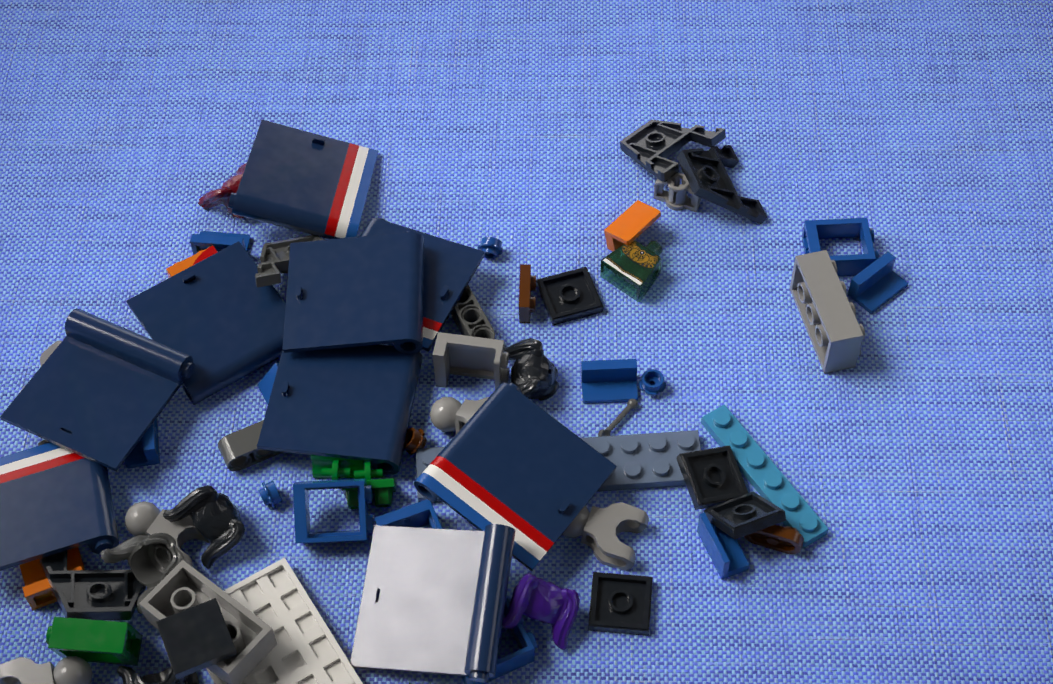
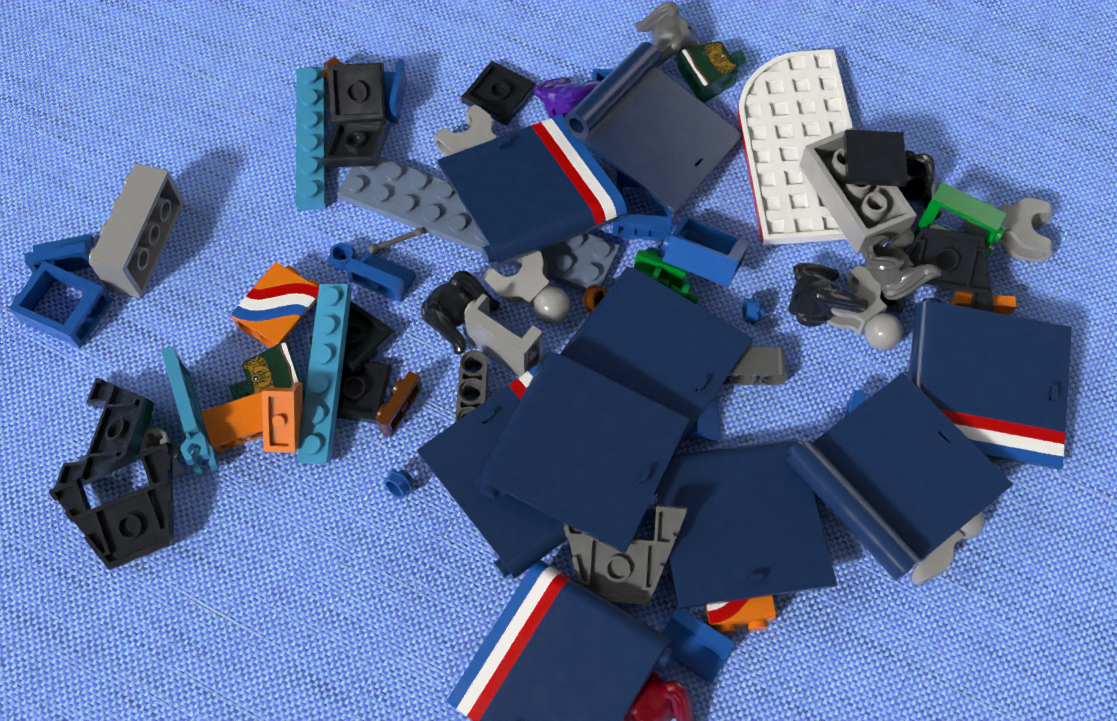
camera: 155 degrees left, 10 degrees up
none -> dark azure tile [161,346,219,476]
none -> panel [230,261,319,355]
none -> orange panel [262,382,303,453]
none -> dark azure plate [297,284,352,465]
none -> black tile [309,301,395,375]

